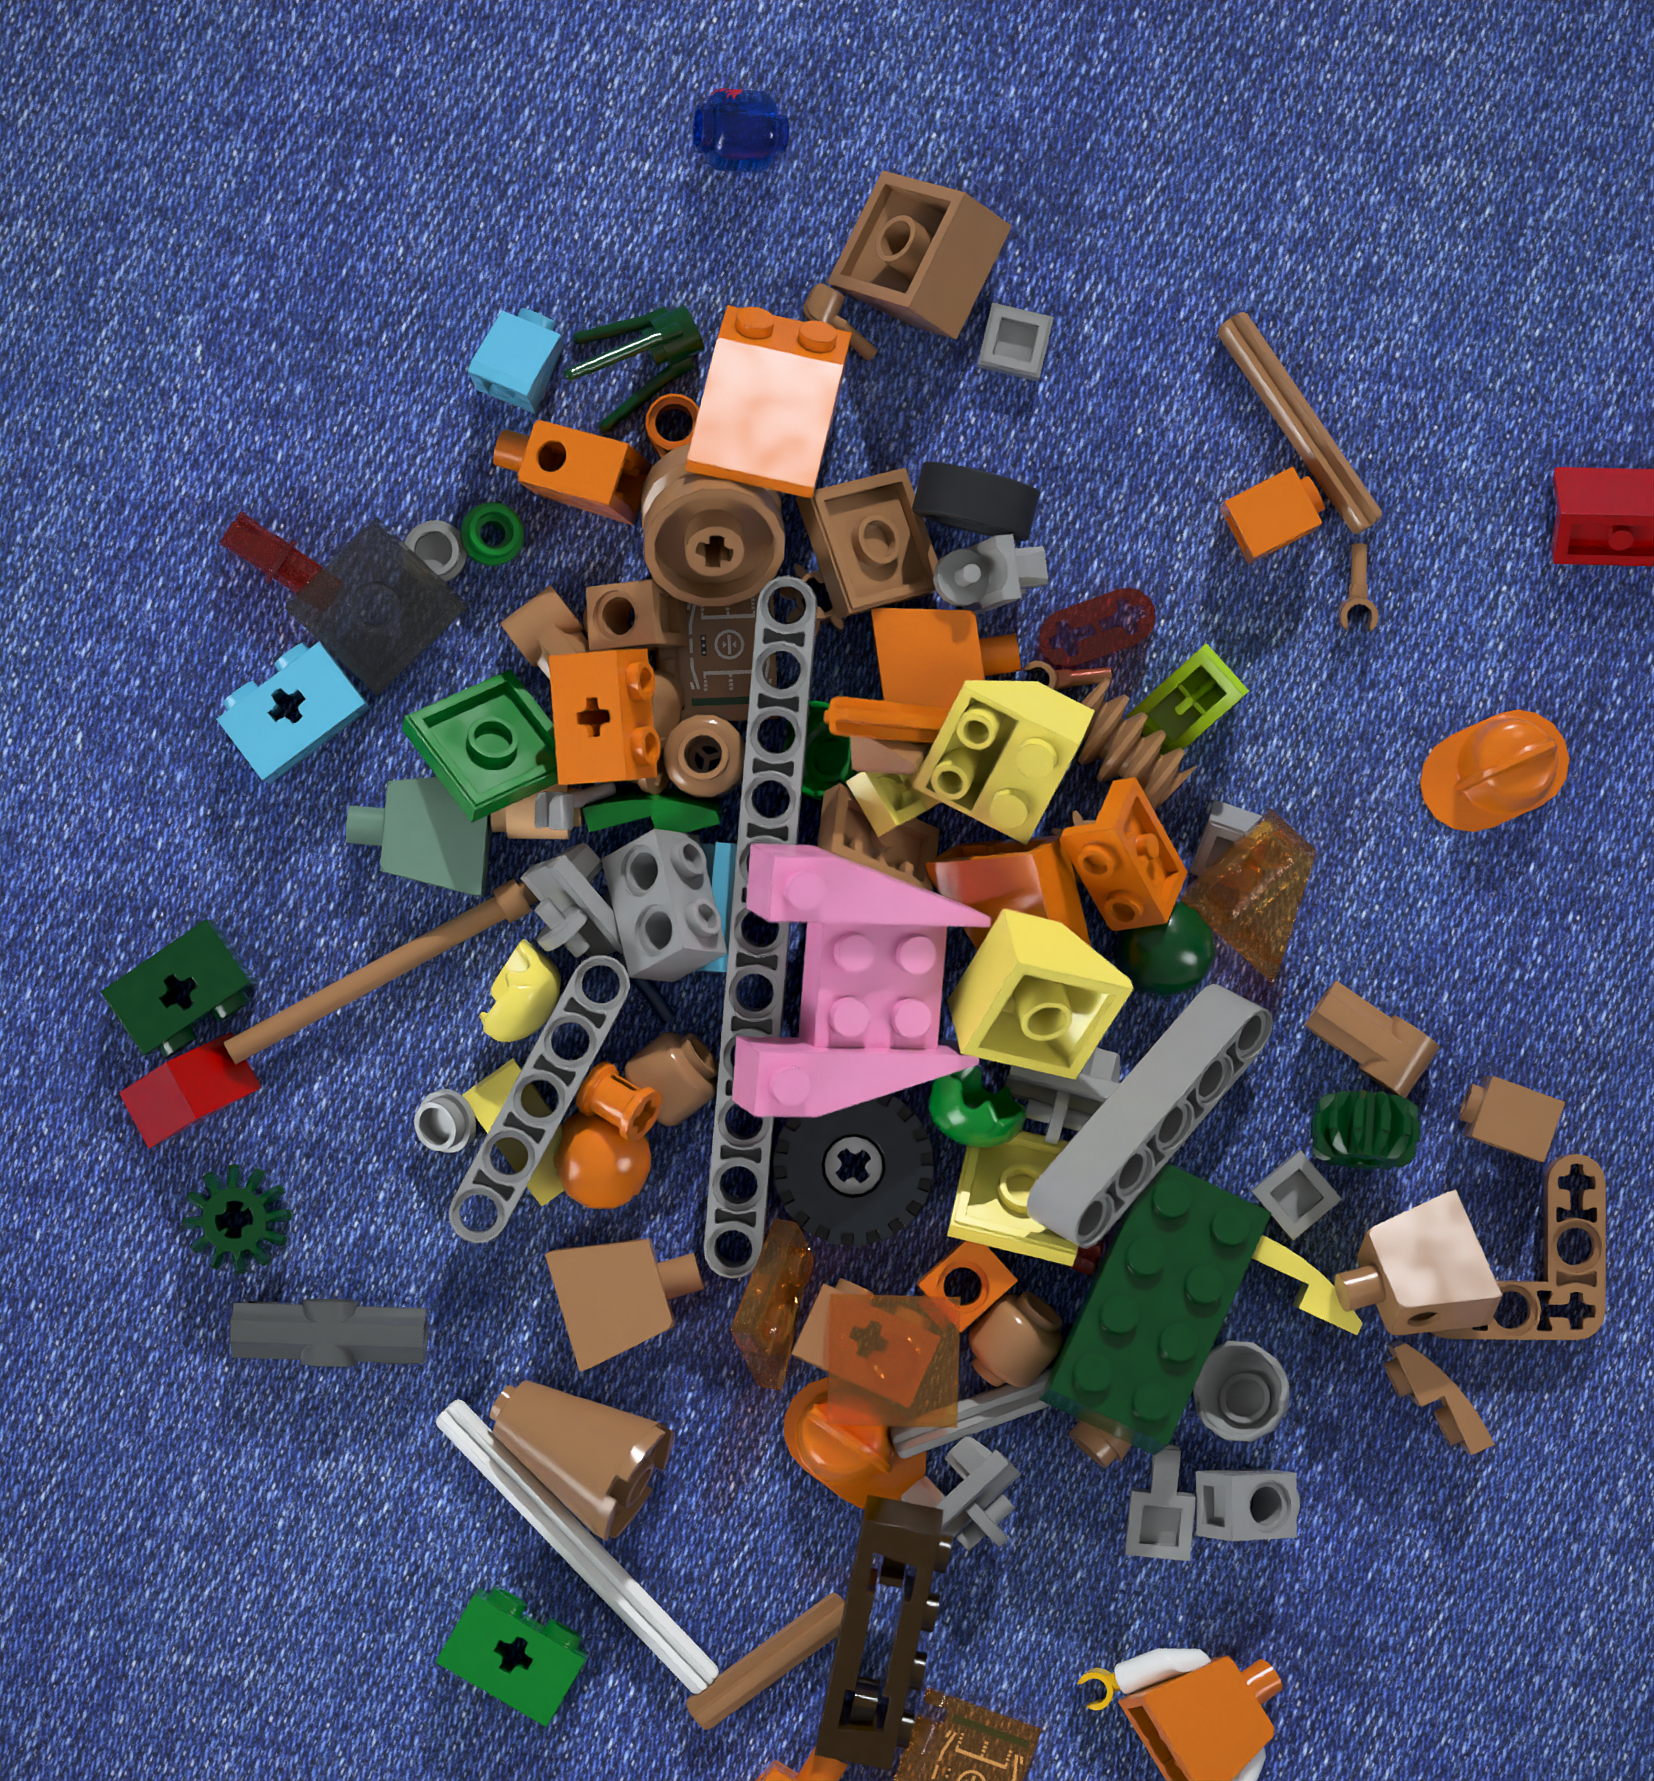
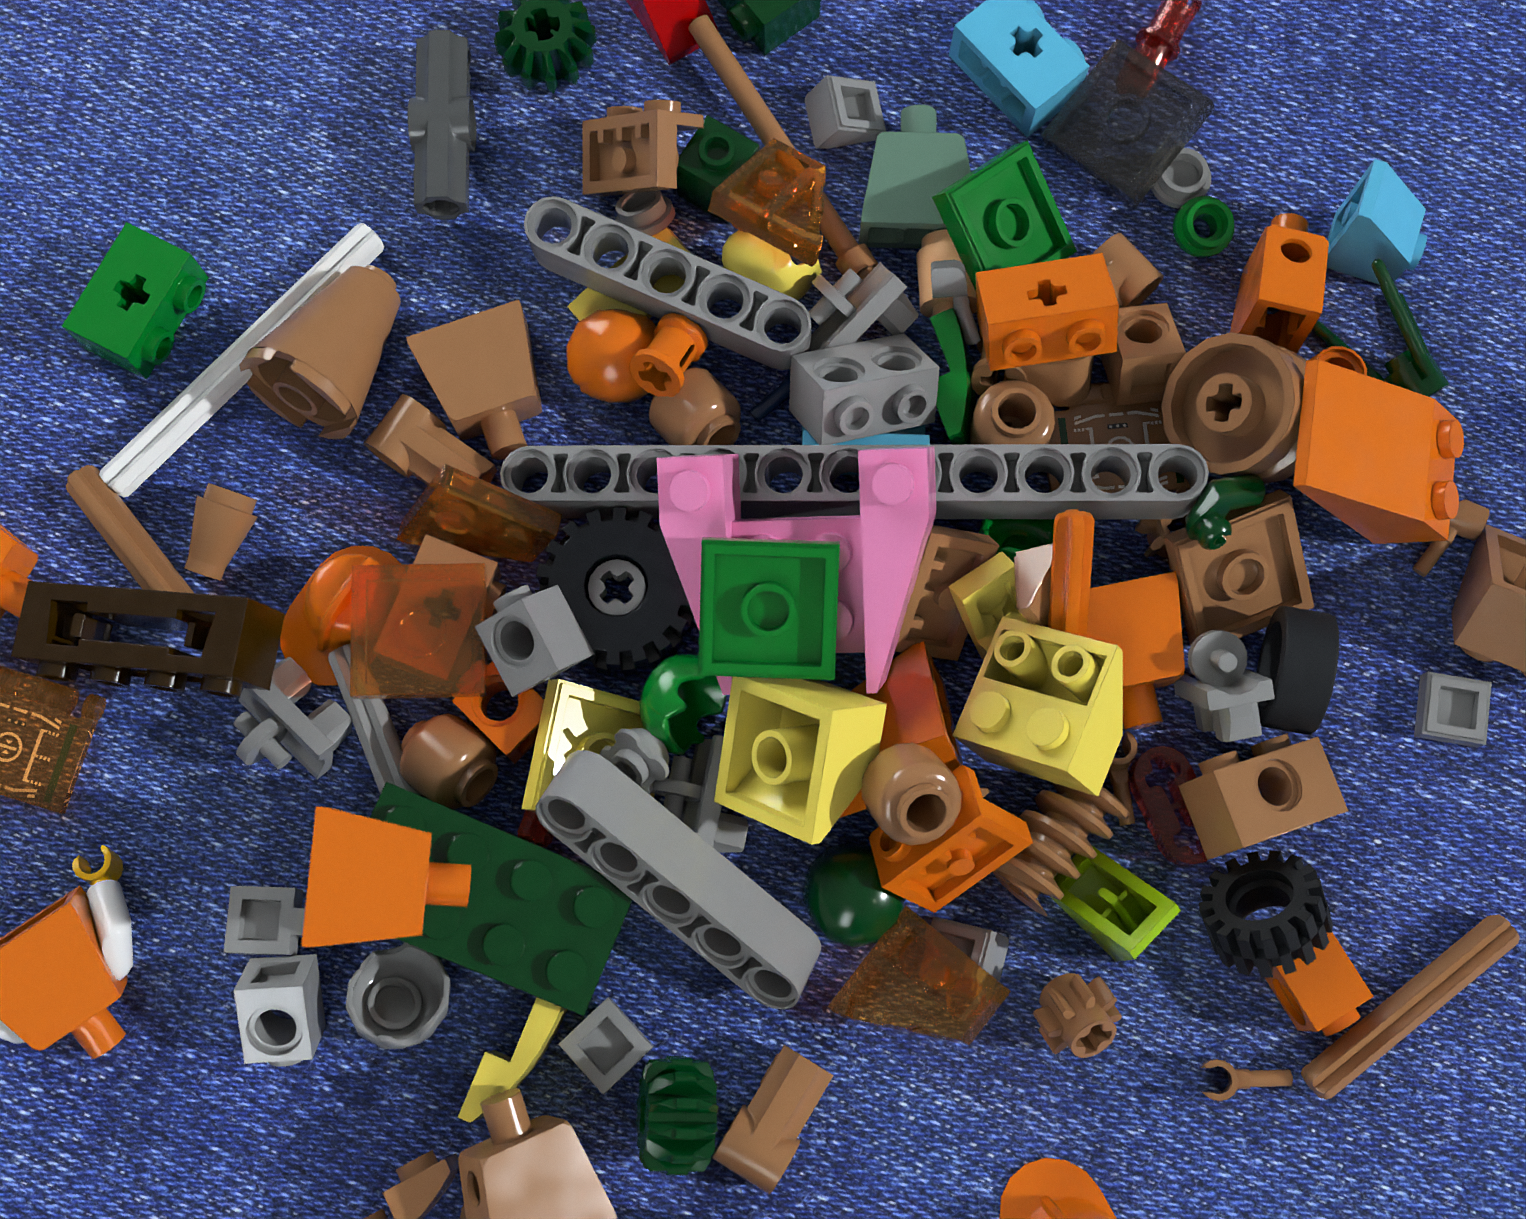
camera: 85 degrees right, 10 degrees down
none -> medium nougat cone [184,483,258,581]
none -> orange torso [301,806,471,947]
none -> medium nougat piece [364,394,497,512]
none -> light grey brick [475,585,594,697]
none -> medium nougat bracket [582,100,704,197]
none -> light grey plate [600,728,669,794]
none -> dark green brick [677,115,760,224]
none -> green tile [698,537,840,680]
none -> clear orange wing [708,138,826,267]
none -> light grey slope [805,75,886,149]
none -> medium nougat head [861,743,962,845]
none -> medium nougat gear [1033,973,1122,1058]
none -> medium nougat brick [1178,733,1348,860]
none -> dark green arm [1185,473,1265,550]
none -> black tyre [1198,850,1333,978]

